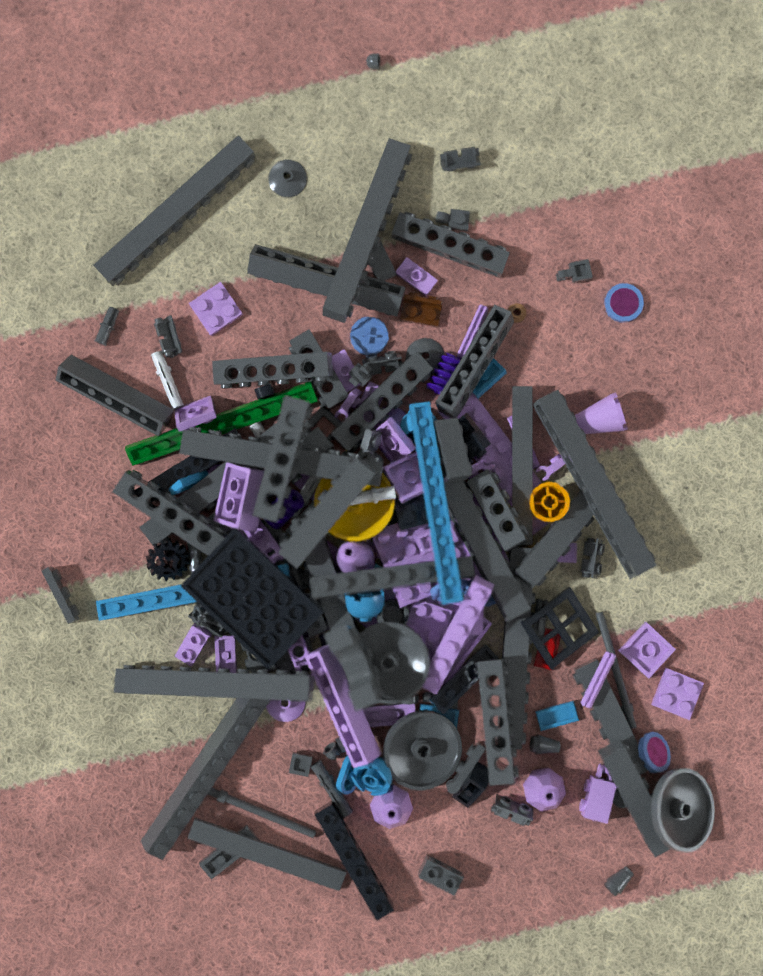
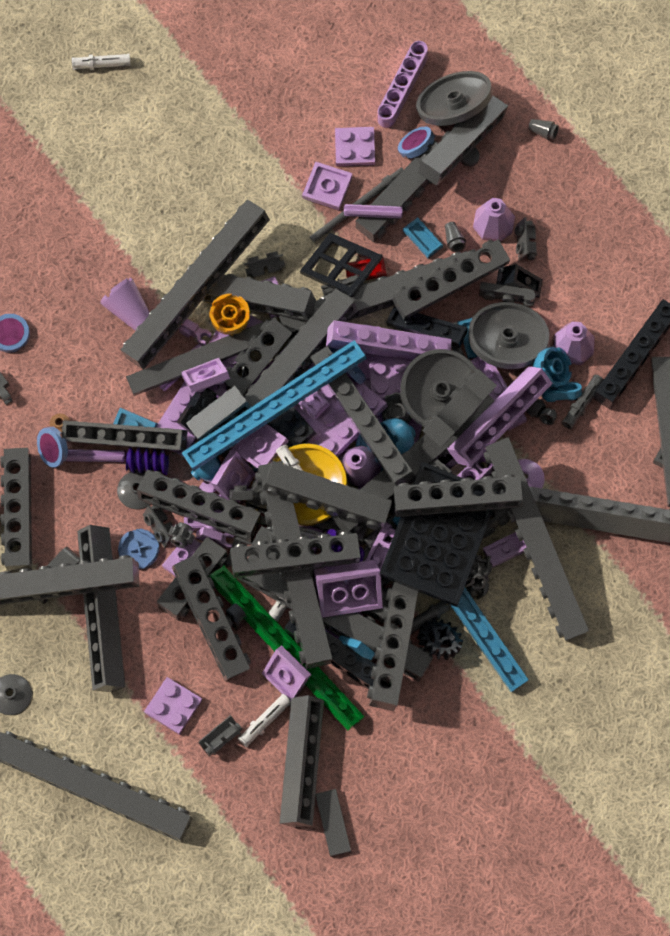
camera: 110 degrees left, 15 degrees down
dark grey plate [41,567,80,624] -> none
dark grey axle [94,307,119,346] -> none
lavender plate [175,623,212,667] -> none
dark grey bar [207,788,316,838] -> none
dark grey plate [289,752,313,777] -> none
lavender plate [396,257,438,297] -> none
reddish brown bracket [400,293,443,328] -> none
dark grey brick [418,854,464,896] -> none
lavender brick [579,764,616,824] -> none
none -> tile [37,427,68,467]
none -> lavender plate [181,358,230,393]
none -> dark grey tile [315,789,351,857]
none -> lavender beam [378,41,428,128]
none -> dark grey brick [394,475,523,517]

